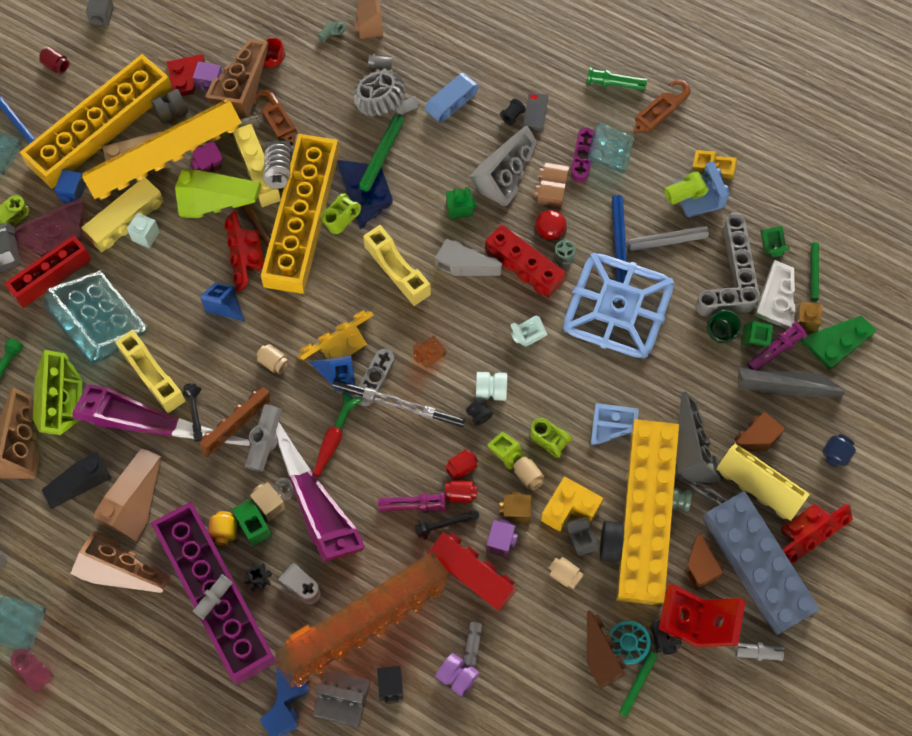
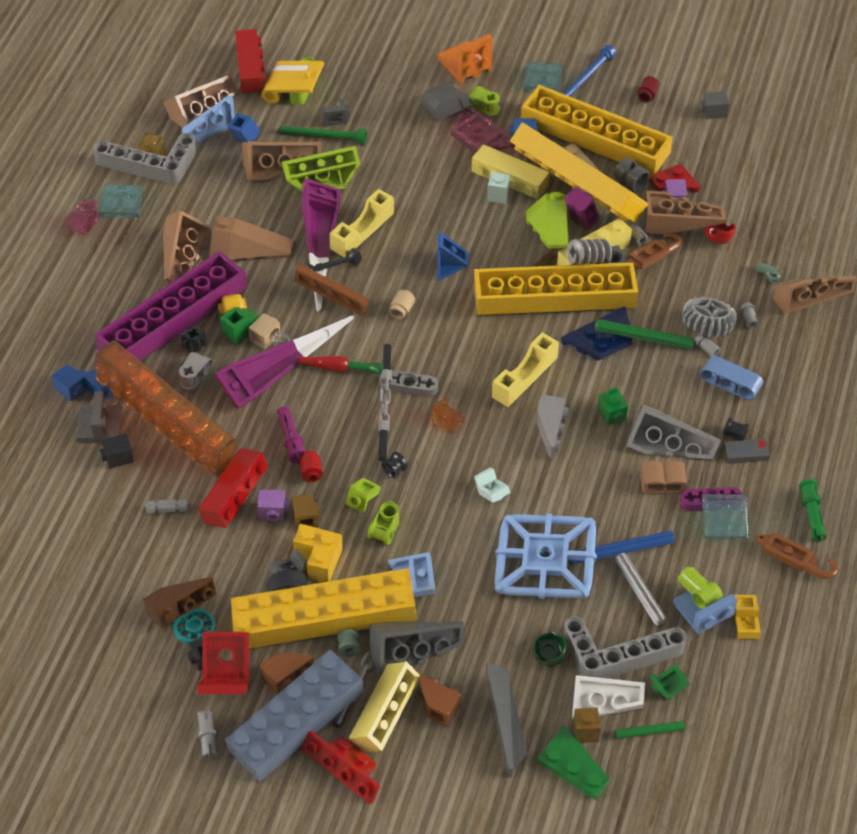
camera: 75 degrees right, 15 degrees down
red brick [4,235,92,309] -> none
black slope [42,452,112,509] -> none
clear light blue slope [43,271,148,365] -> none
light grey pin [192,574,233,620] -> none
red bracket [224,211,264,292] -> none
light grey piece [245,404,282,473] -> none
yellow bracket [297,310,374,360] -> none
blue slope [309,355,355,391] -> none
lime piece [321,193,361,234] -> none
black piece [415,510,479,540] -> none
medium lavender wheel [435,653,479,697] -> none
red brick [444,449,478,480] -> none
light aqua wheel [476,372,507,401] -> none
red brick [485,224,566,299] -> none
tan brick [513,457,544,490] -> none
red hair [535,210,567,240] -> none
tan brick [549,557,584,589] -> none
sand green wheel [554,240,576,266] -> none
green bar [619,651,658,717] -> none
green panel [741,321,773,347] -> none
magenta pin [747,322,807,371] -> none
dark blue head [822,434,856,468] -> none

